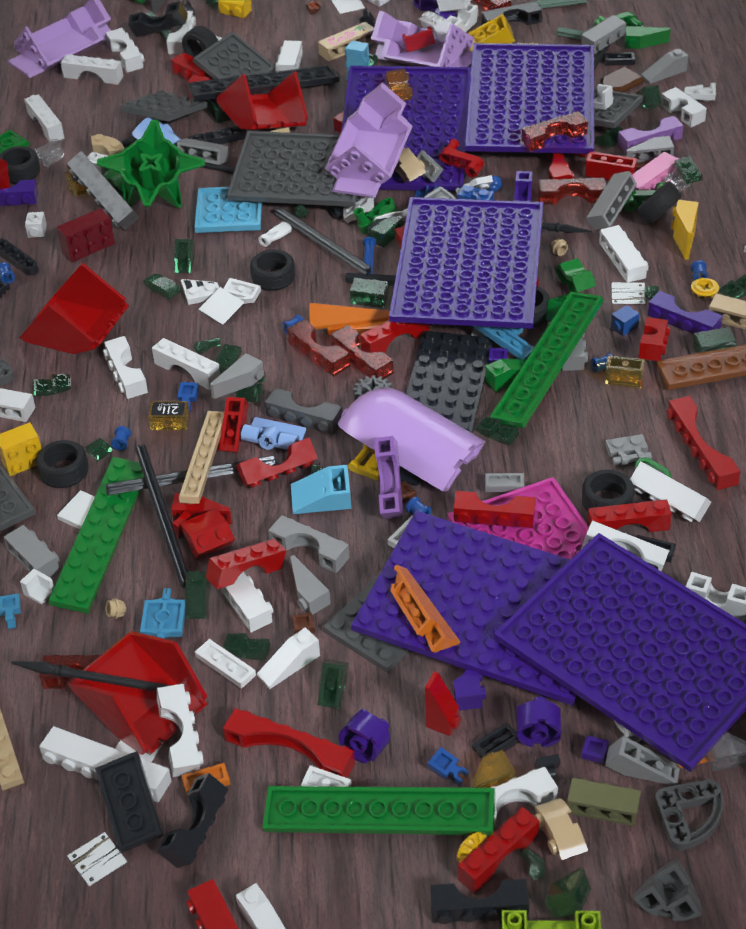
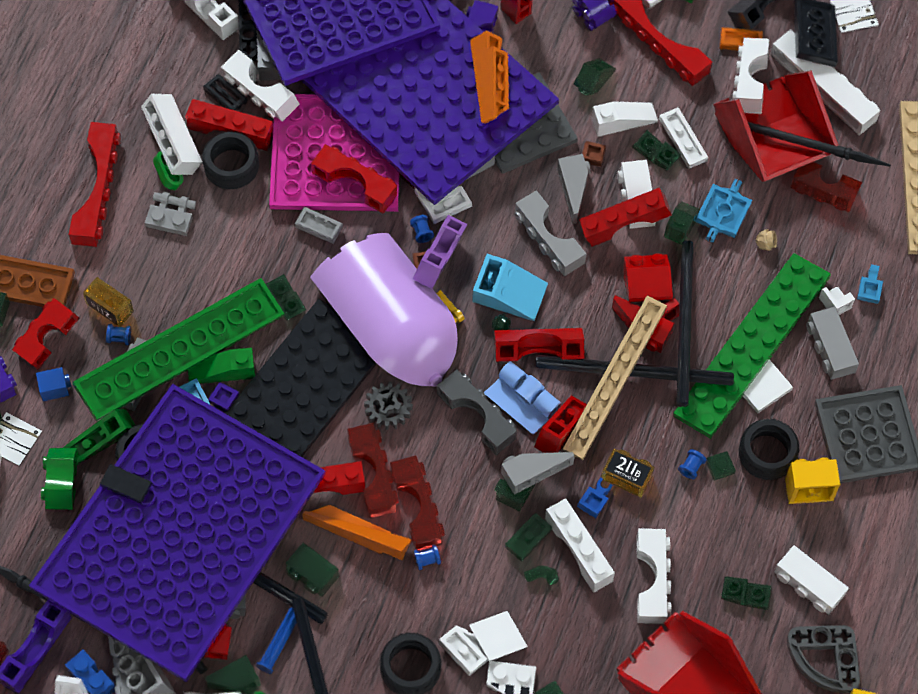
camera: 160 degrees left, 20 degrees up
tan plate [550,238,568,256] -> none
none -> black tile [100,464,152,504]

